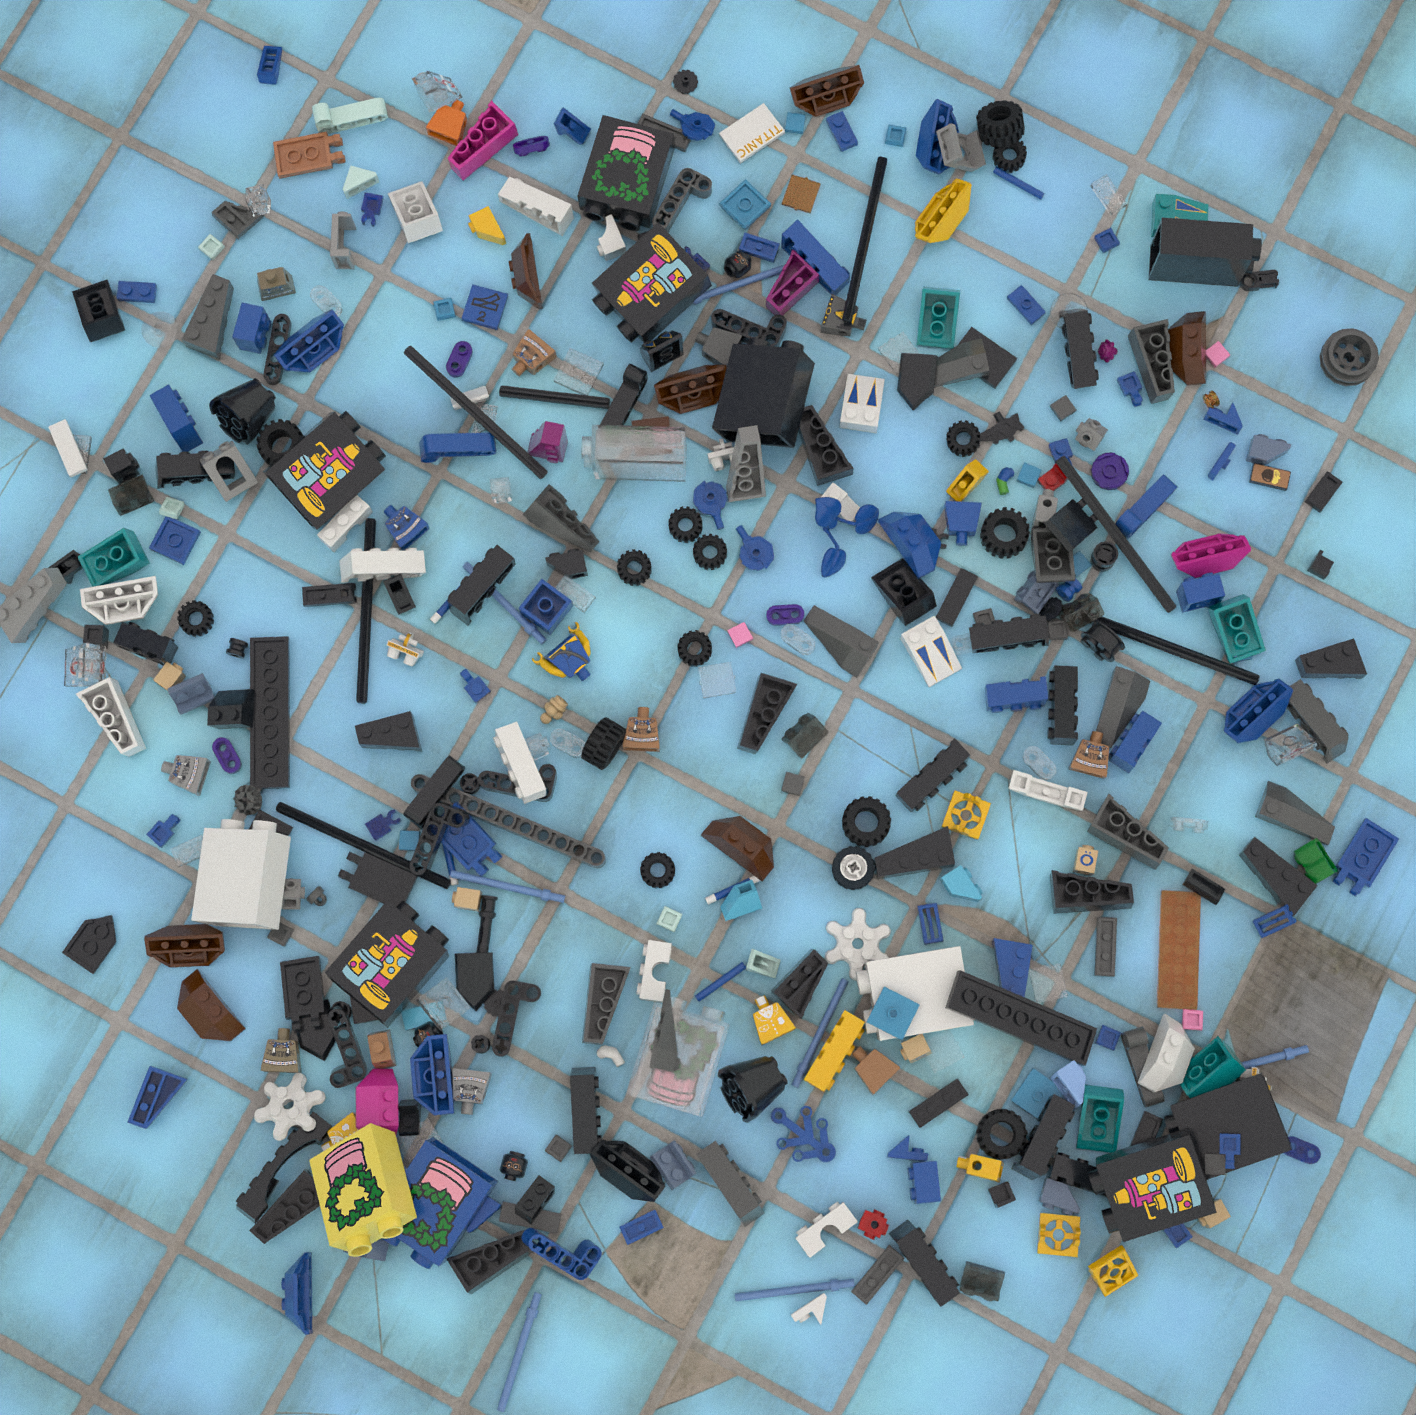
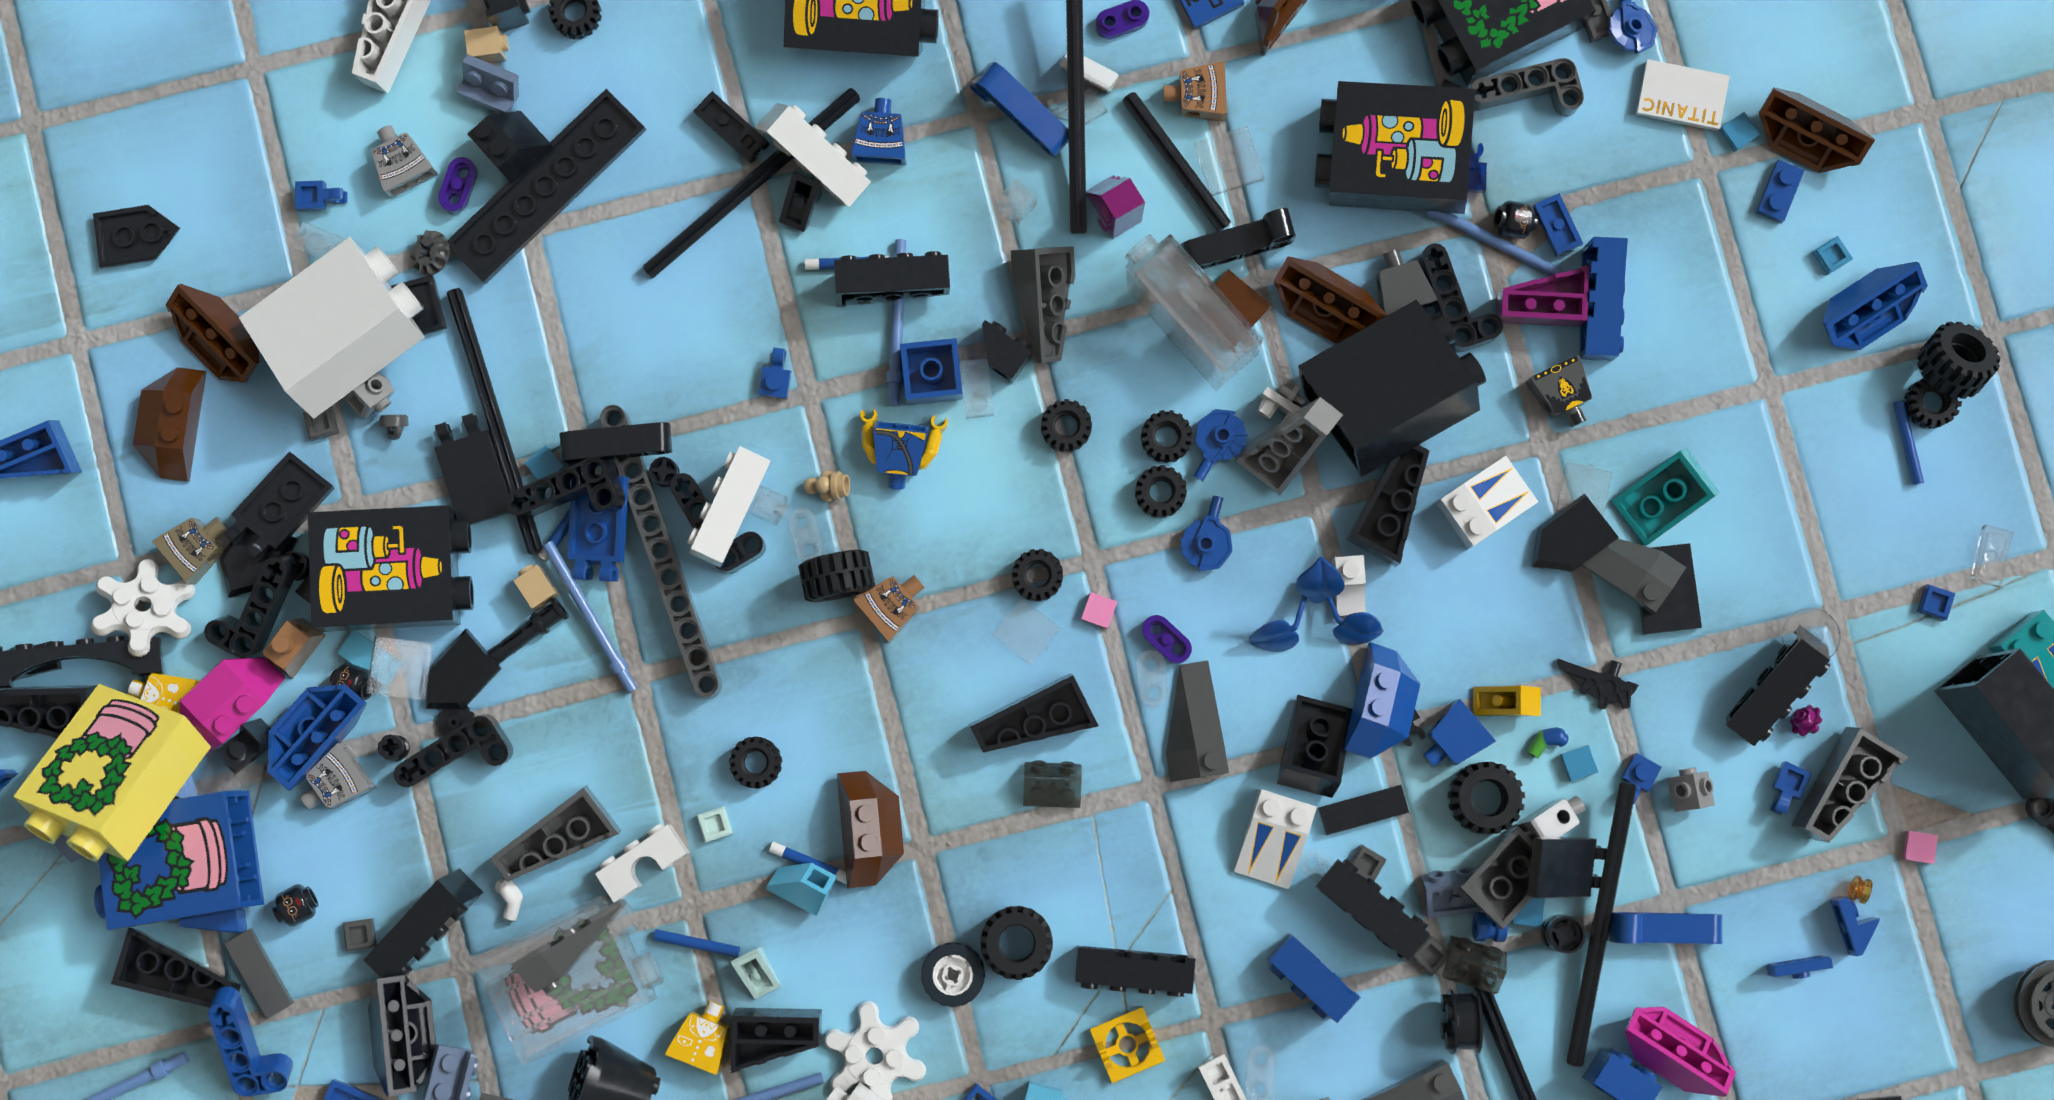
camera: 45 degrees right, 5 degrees up
black wheel [226,638,248,659] -> none
white arch [317,495,373,553] -> none
black wedge [355,711,422,752] -> none
clear blue plate [365,809,402,841] -> none
white hips [386,632,424,666] -> none
black brick [515,1175,555,1224] -> none
white arch [597,214,626,261] -> none
black slope [640,330,684,372] -> none
dark azure plate [719,179,771,230] -> none
dark grey tile [781,772,805,796] -> none
clear orange piece [782,175,821,214] -> none
black axle [842,156,887,323] -> none
black wedge [874,826,955,880] -> none
yellow wedge [915,178,972,243] -> none
light grey panel [936,123,986,172] -> none
black tyre [946,420,981,457] -> none
blue plate [1007,285,1046,325] -> none
red bracket [1037,464,1068,491] -> none
black piece [1039,597,1063,621] -> none
black wedge [1047,665,1078,745] -> none
dark grey tile [1050,395,1077,422] -> none
dark purple tile [1091,452,1129,490] -> none
reddish brown wedge [1168,311,1206,385] -> none
sand blue slope [1246,434,1292,465] -> none
tile [1249,463,1291,491] -> none

